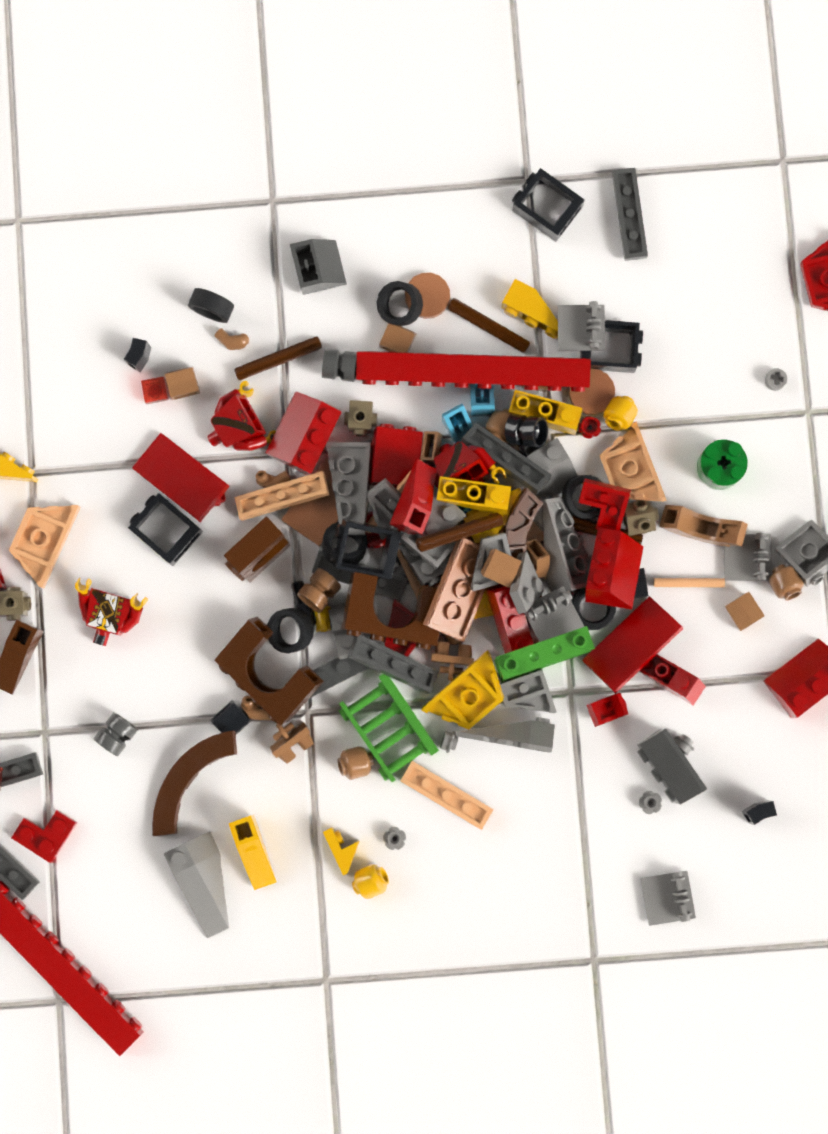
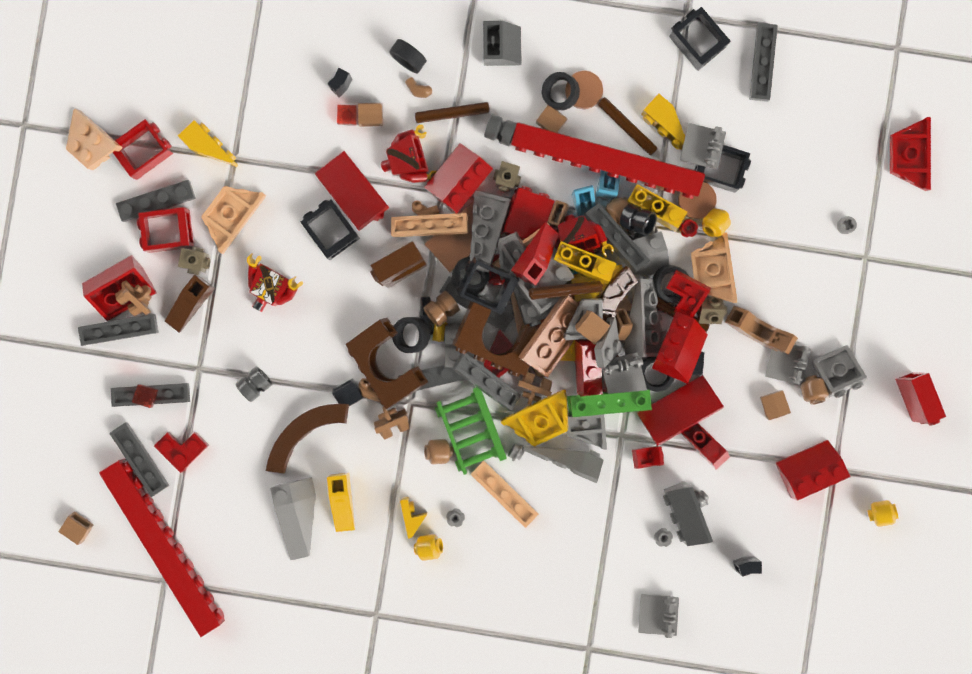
camera: 10 degrees right, 5 degrees up
light nougat bar [653,578,725,588] -> none
green brick [697,439,748,490] -> none

